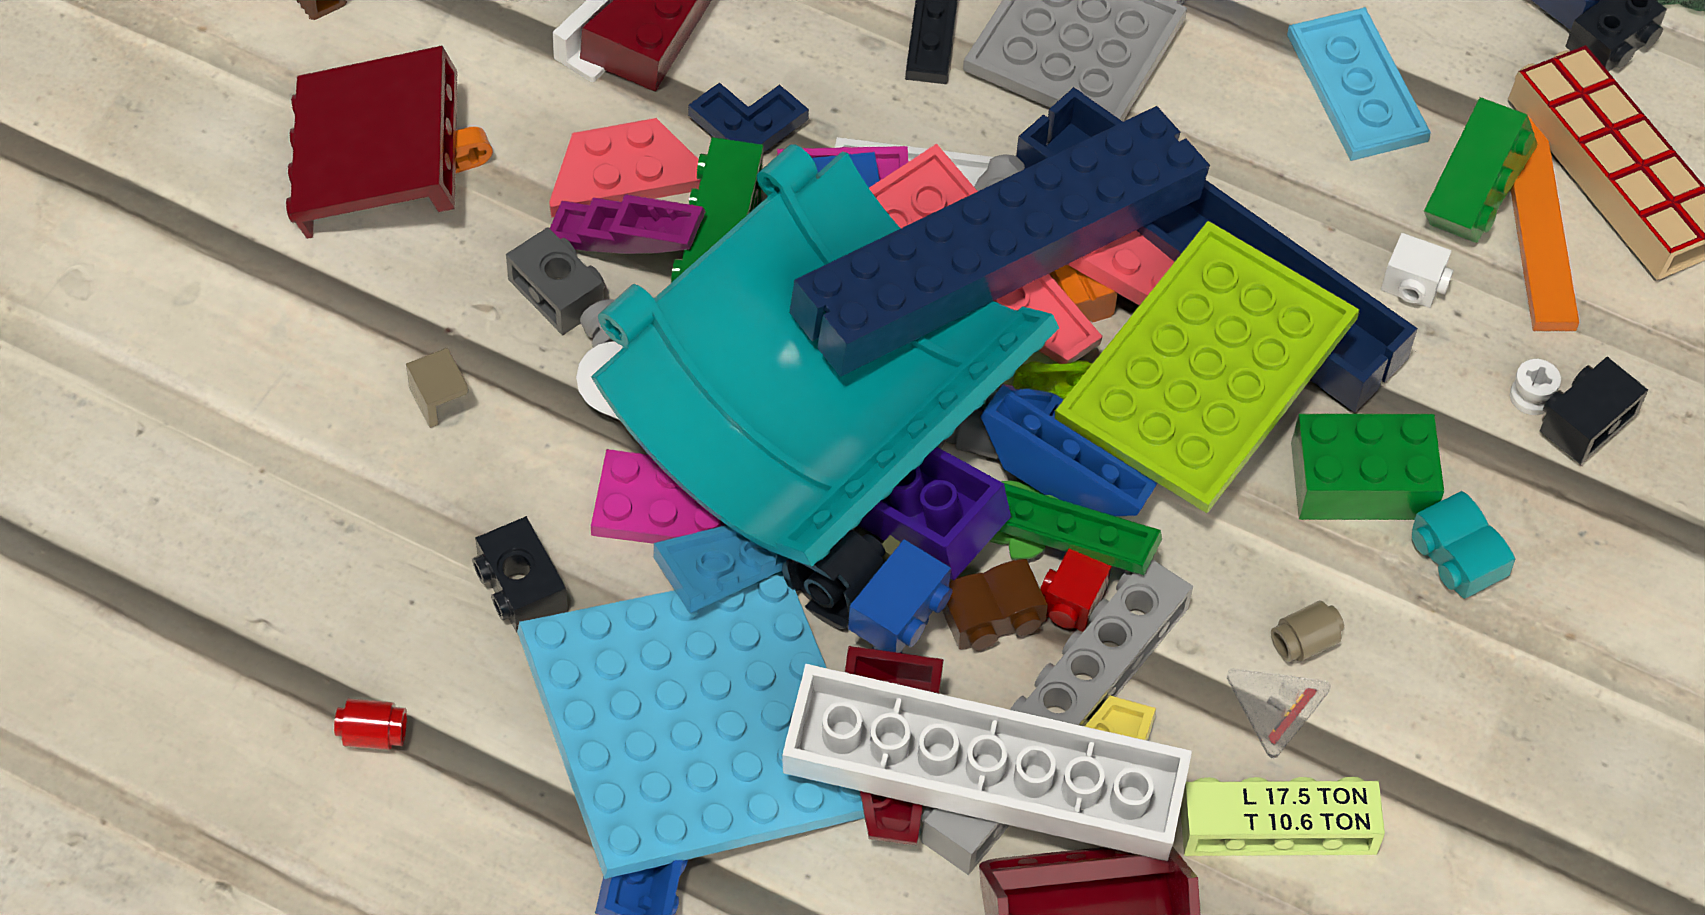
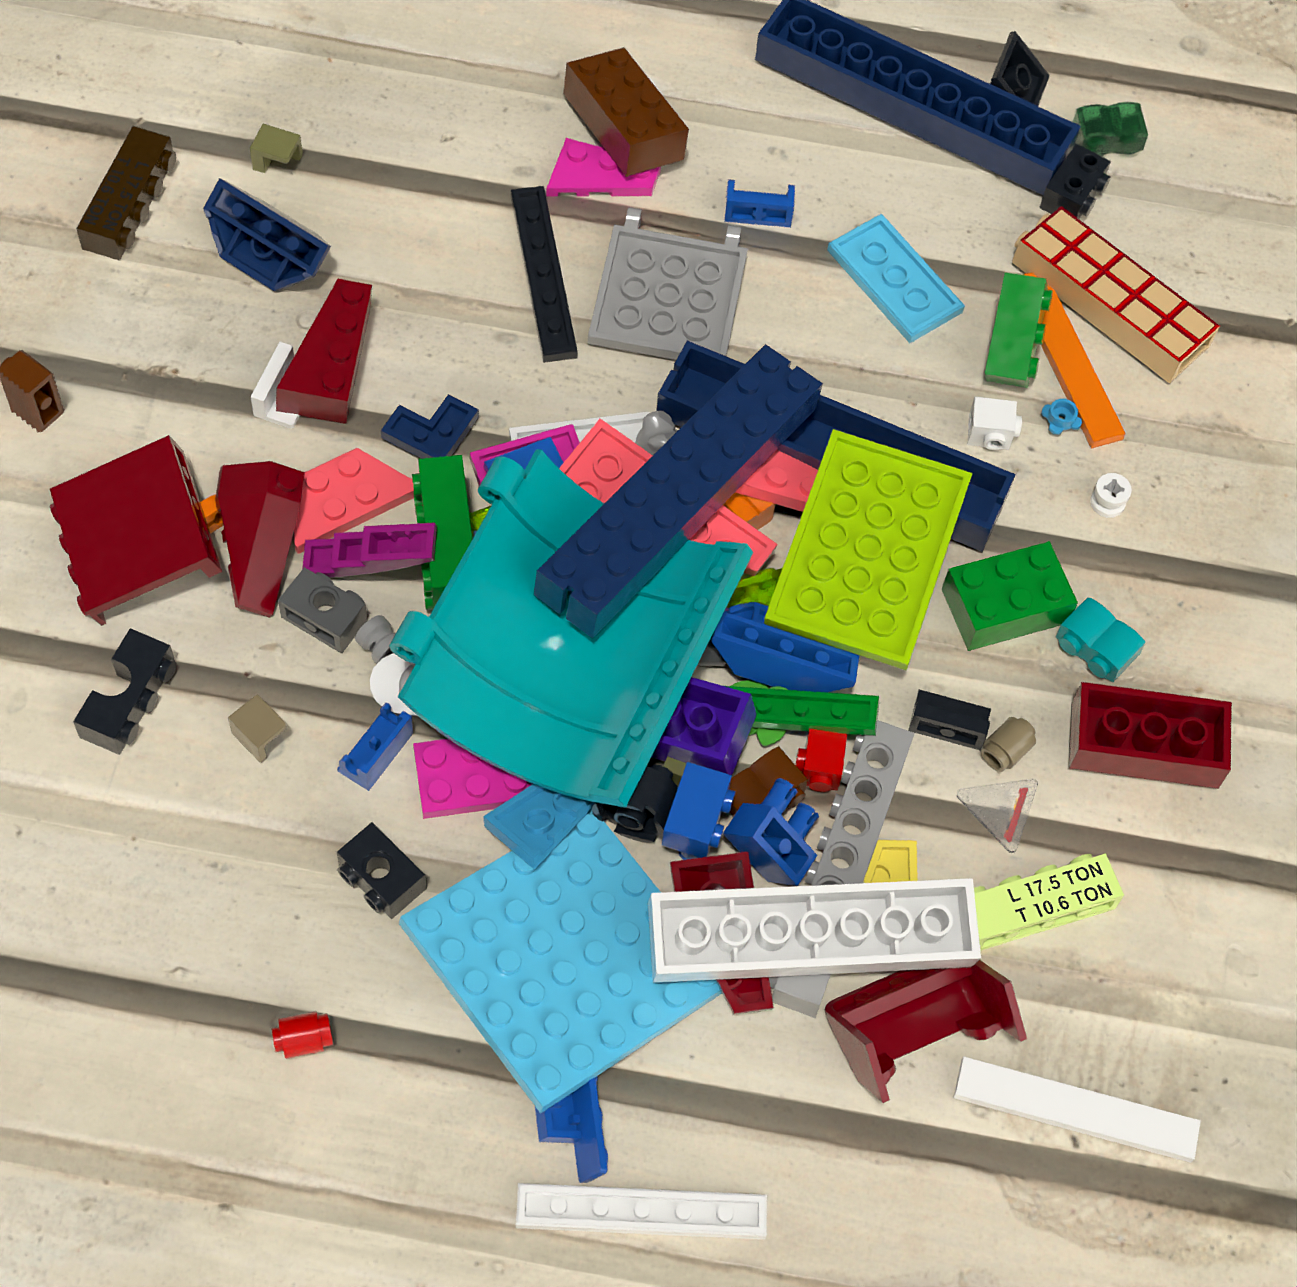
camera: 20 degrees left, 5 degrees up
black brick [1540,357,1649,465] -> none
none -> black arch [73,628,176,755]
none -> dark red wedge [215,461,305,618]
none -> blue hinge [337,703,413,791]
none -> blue brick [723,778,819,886]
none -> black panel [908,689,991,751]
none -> dark azure plate [1041,399,1082,435]
none -> dark red brick [1069,682,1232,789]

